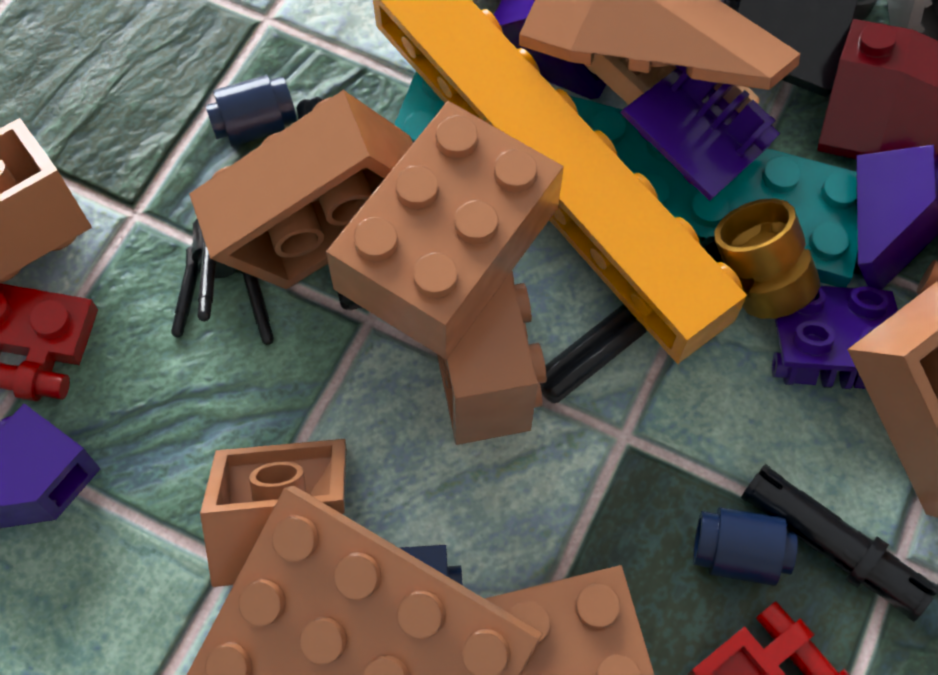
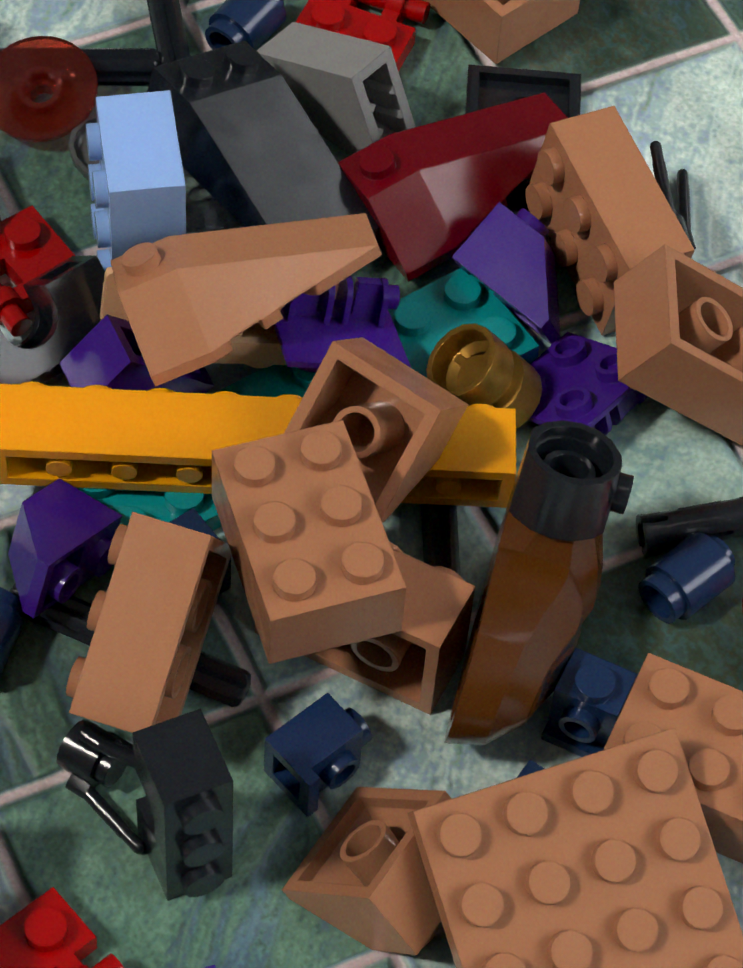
camera: 55 degrees left, 10 degrees down
none -> dark purple slope [8,478,122,618]
none -> black arch [132,708,233,901]
none -> dark blue brick [264,693,372,817]
none -> nougat slope [284,337,469,523]
none -> reddish brown piece [444,420,634,746]
none -> dark blue brick [541,648,638,757]

